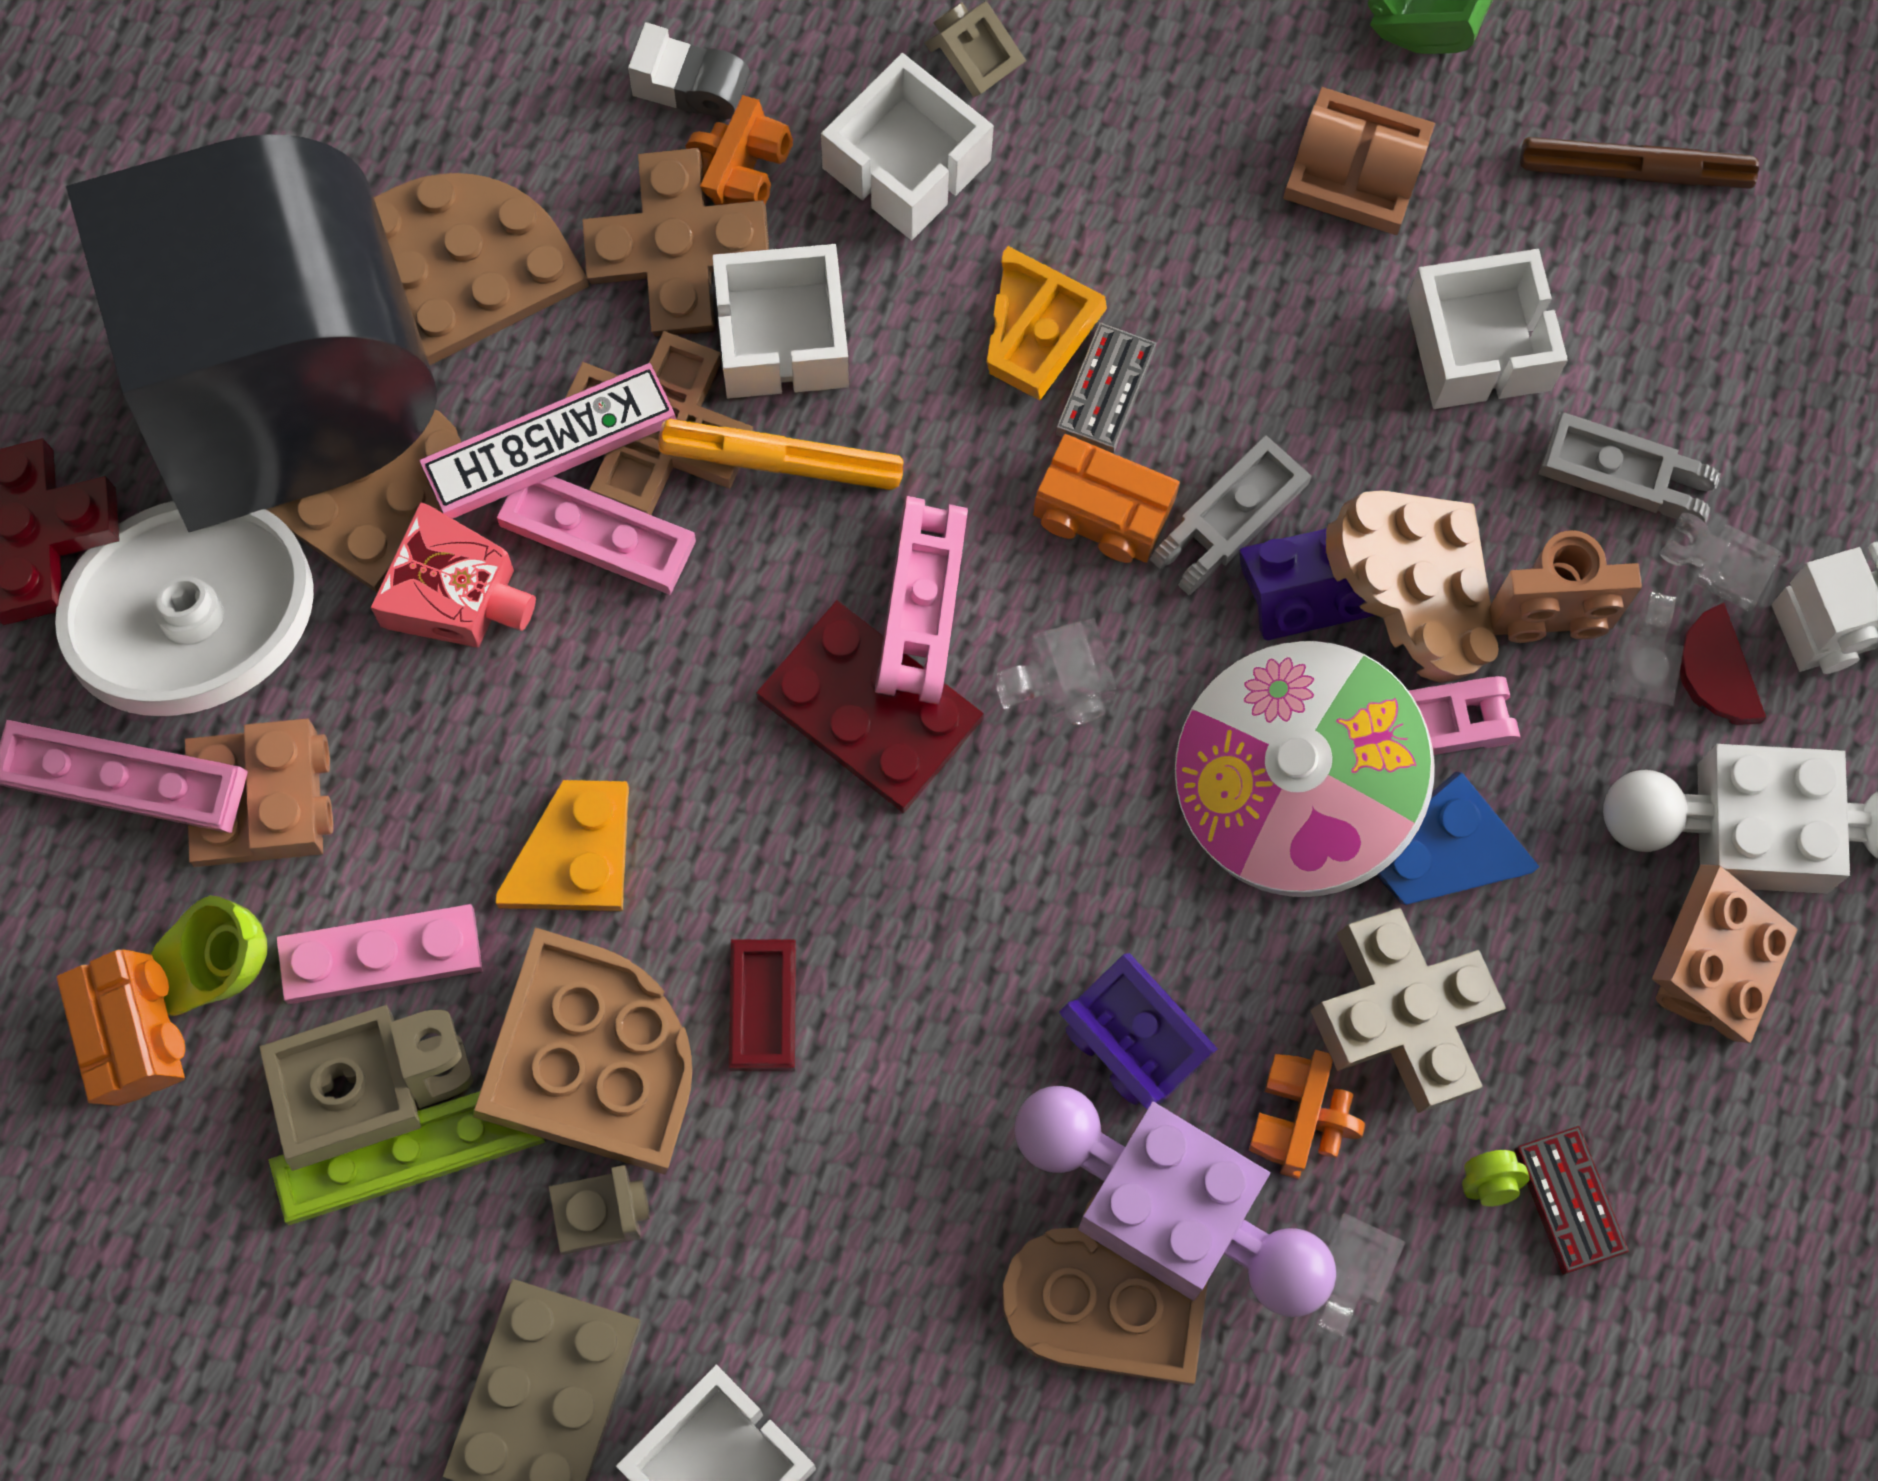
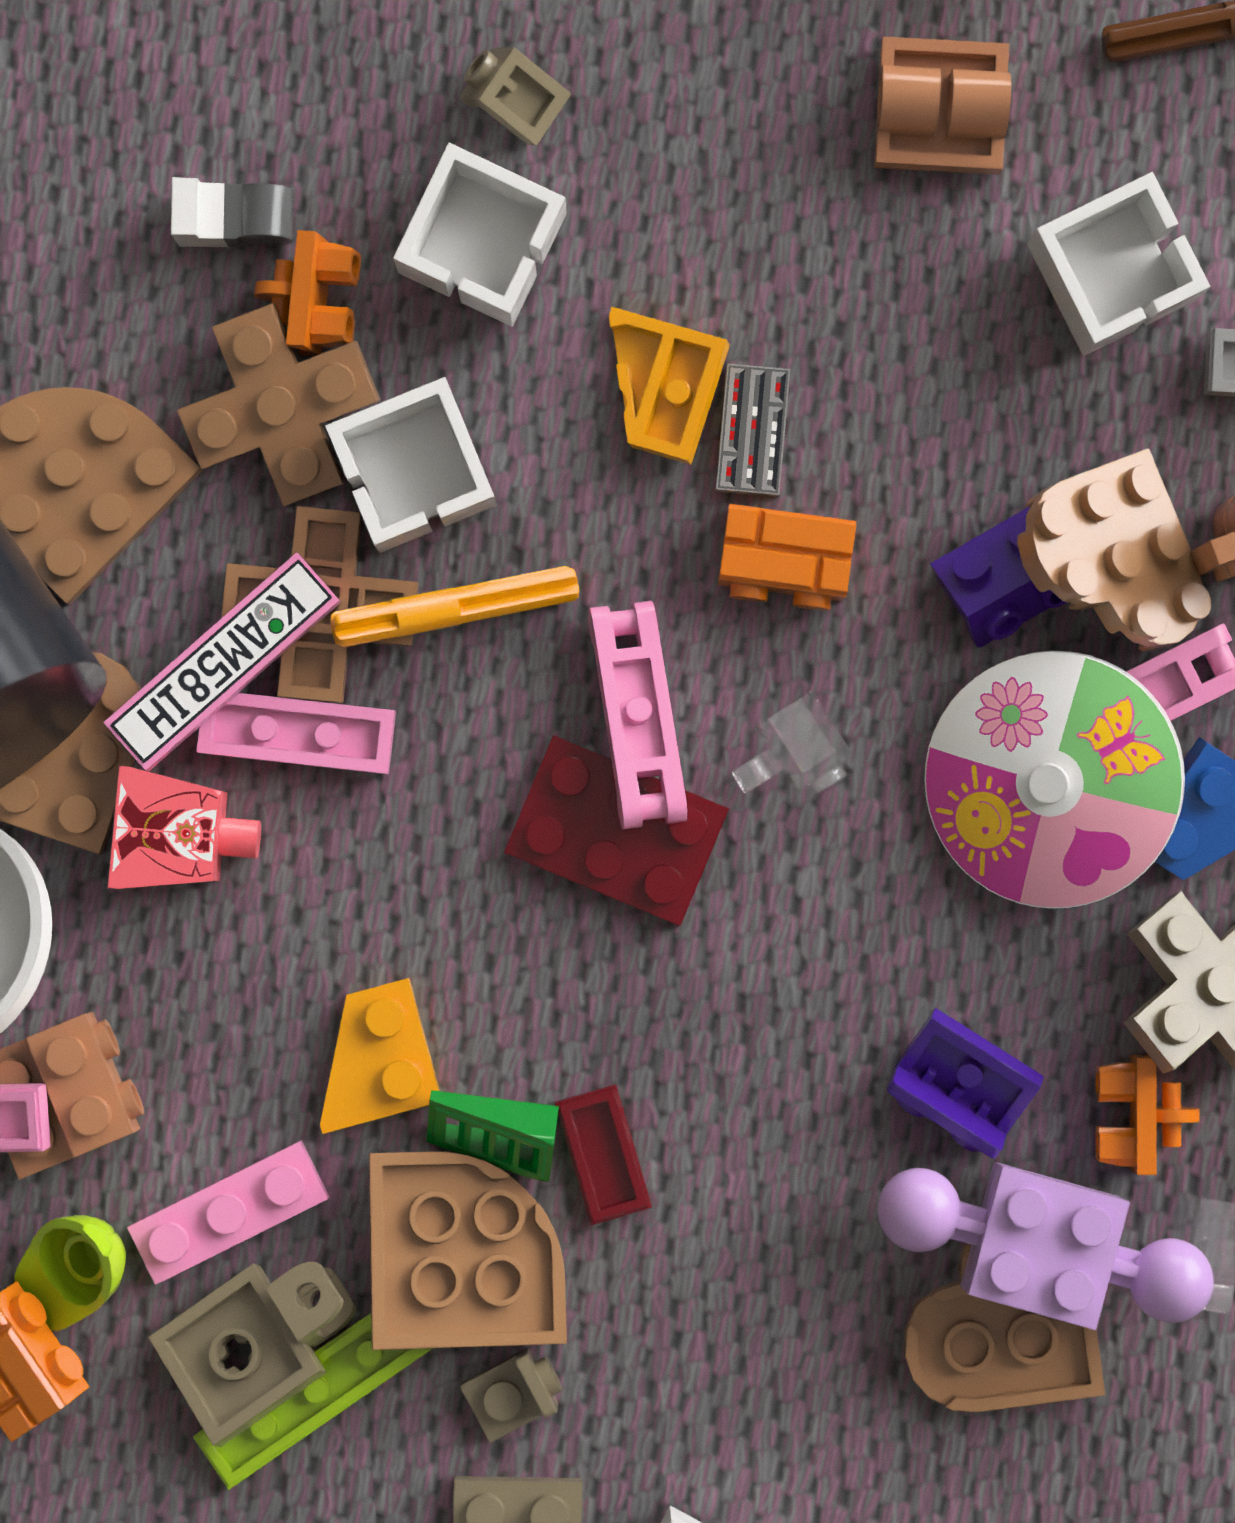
camera: 15 degrees left, 15 degrees up
light grey hinge [1150,436,1312,595] -> none
none -> green slope [426,1090,559,1182]

